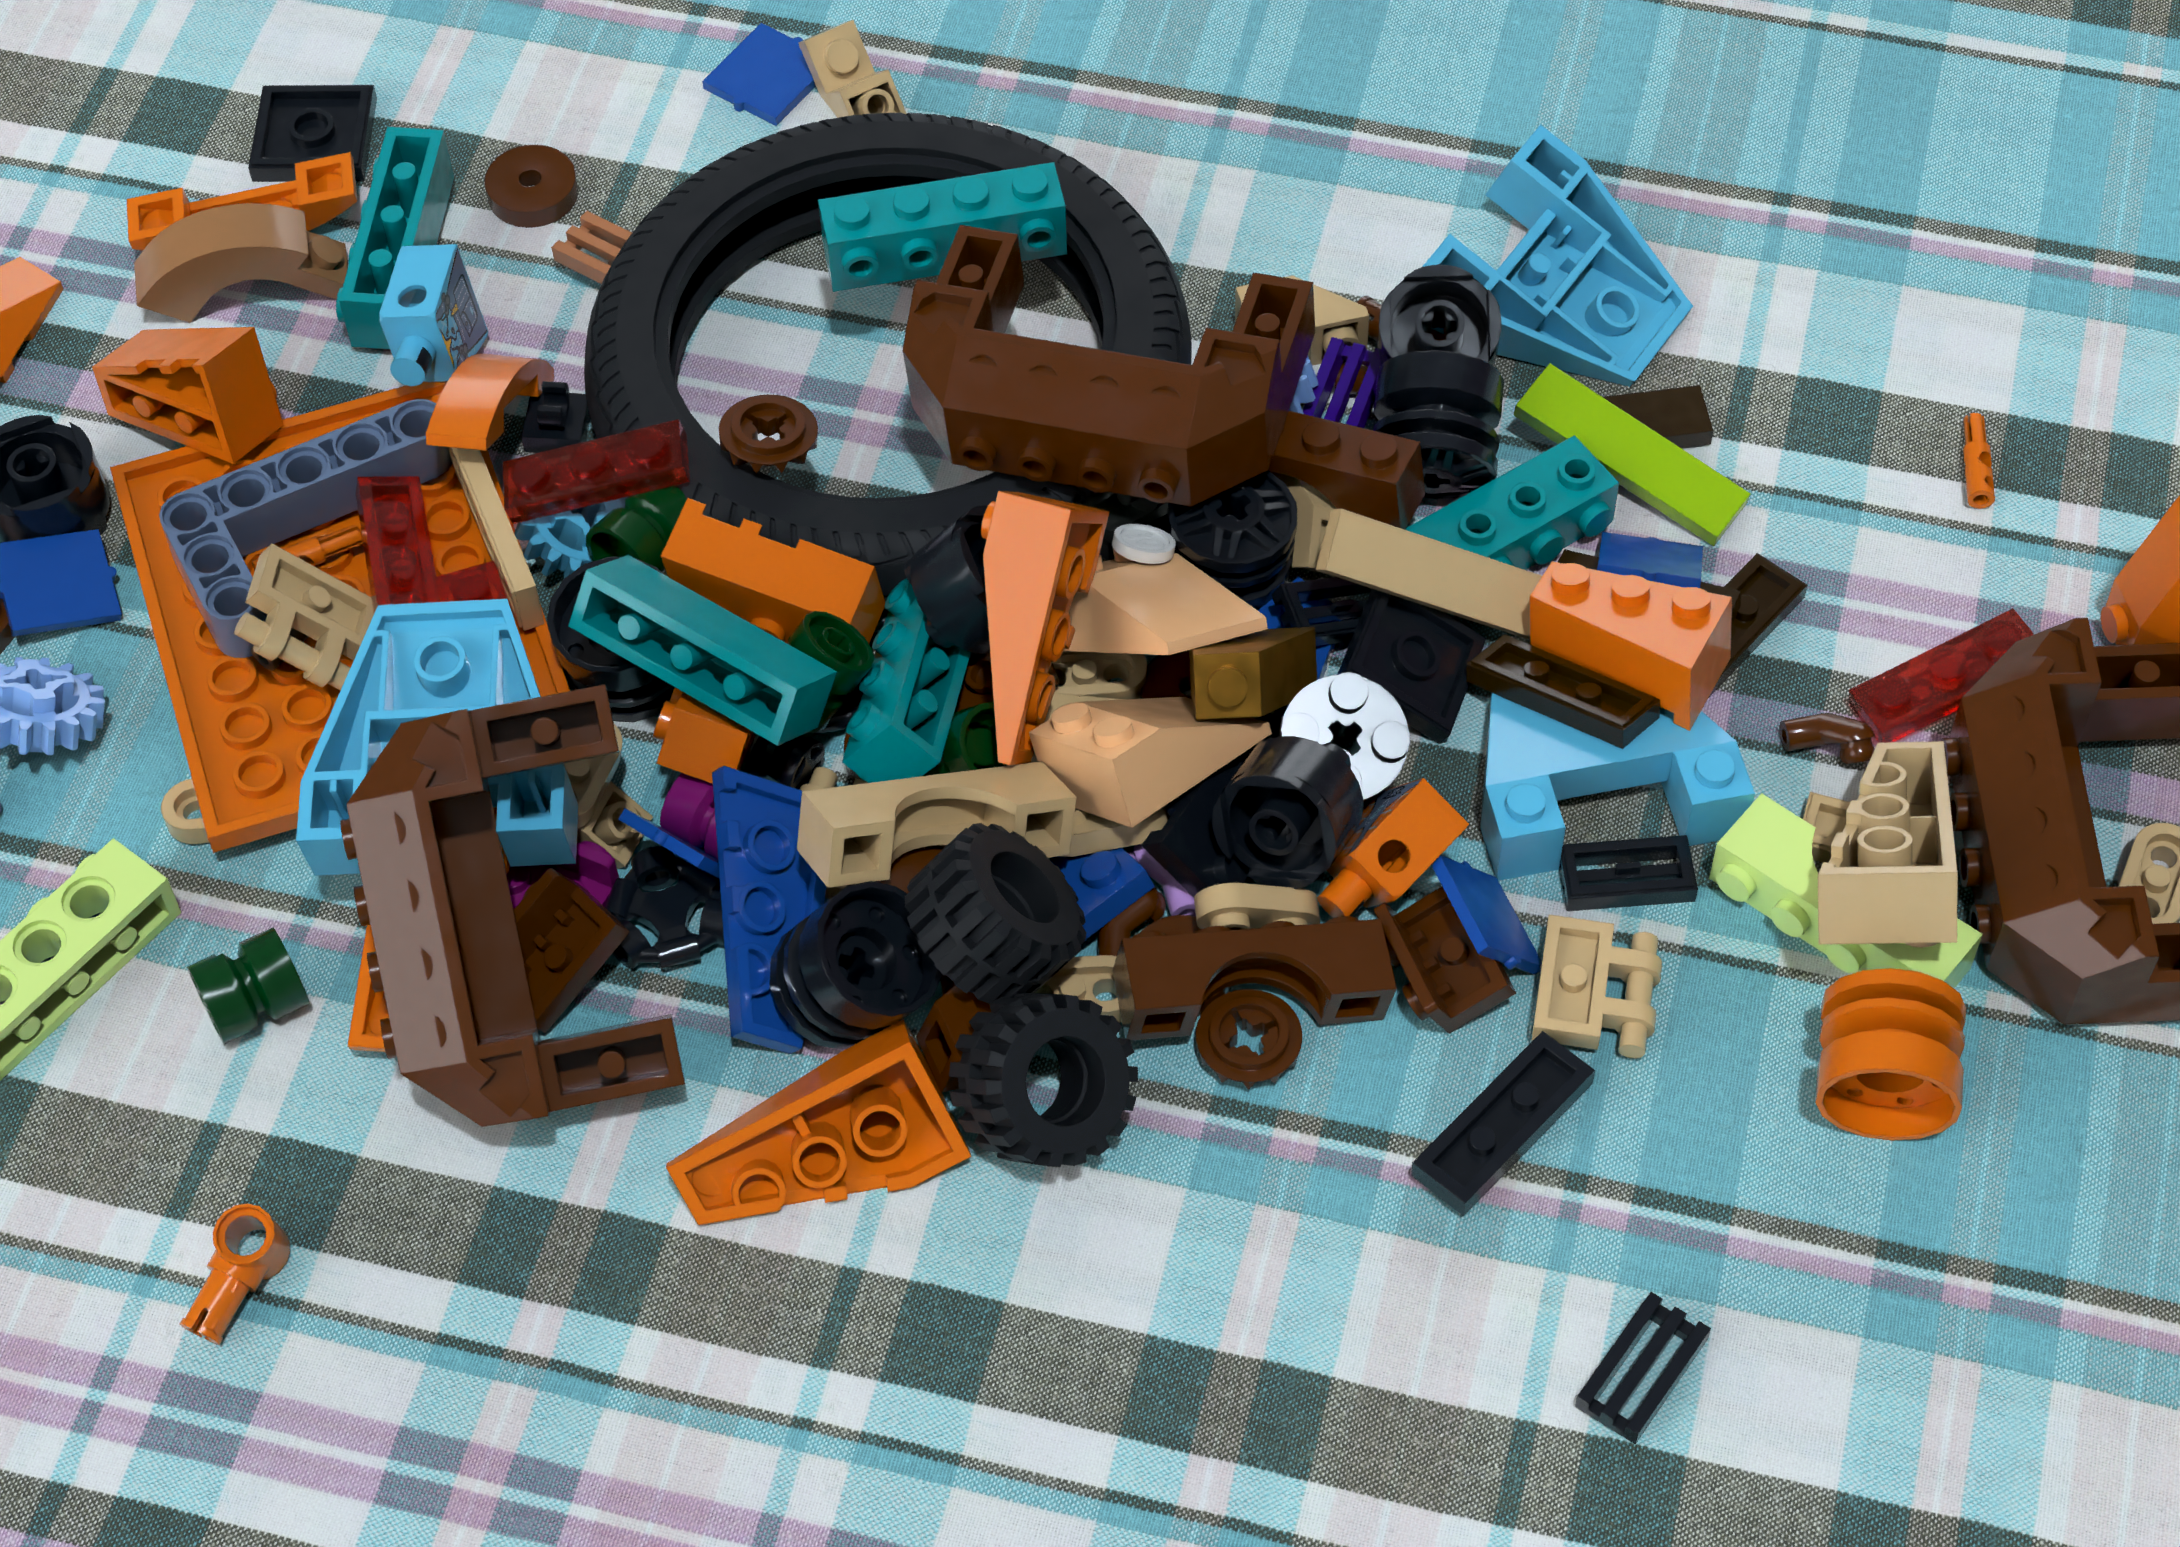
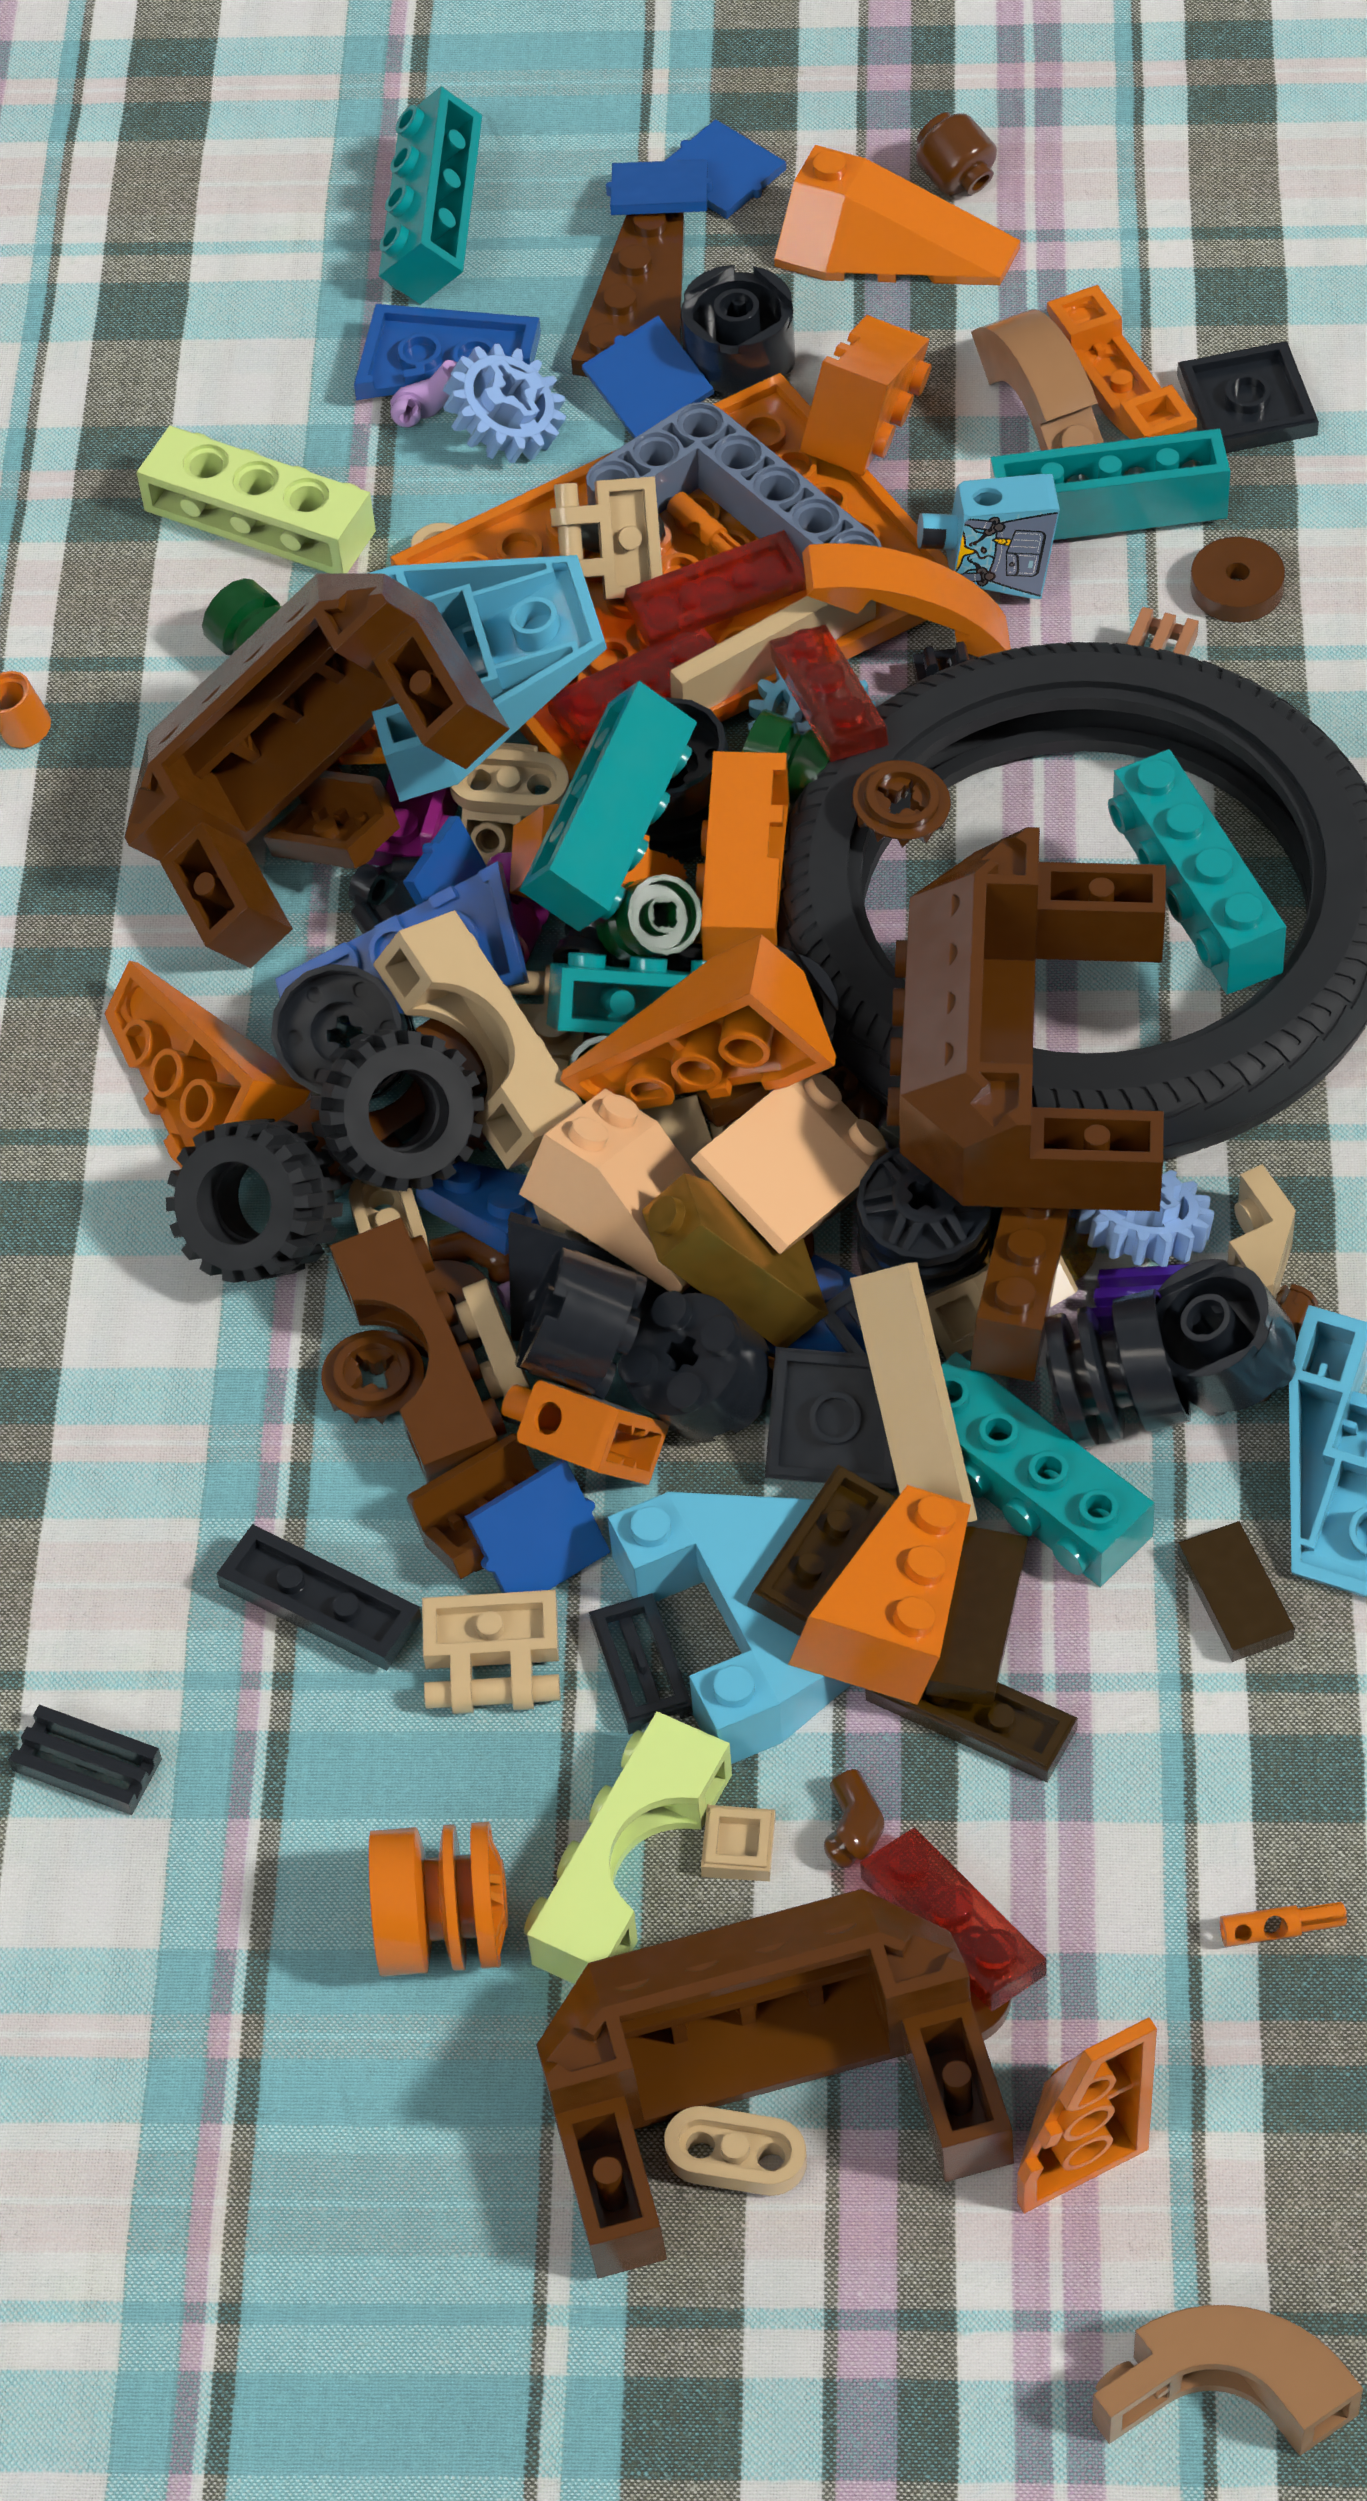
camera: 80 degrees right, 0 degrees up
white piece [1112,524,1176,564] -> none
lime tile [1513,363,1751,546] -> none
blue piece [1597,532,1703,588] -> none
tan wedge [1818,741,1958,948] -> none

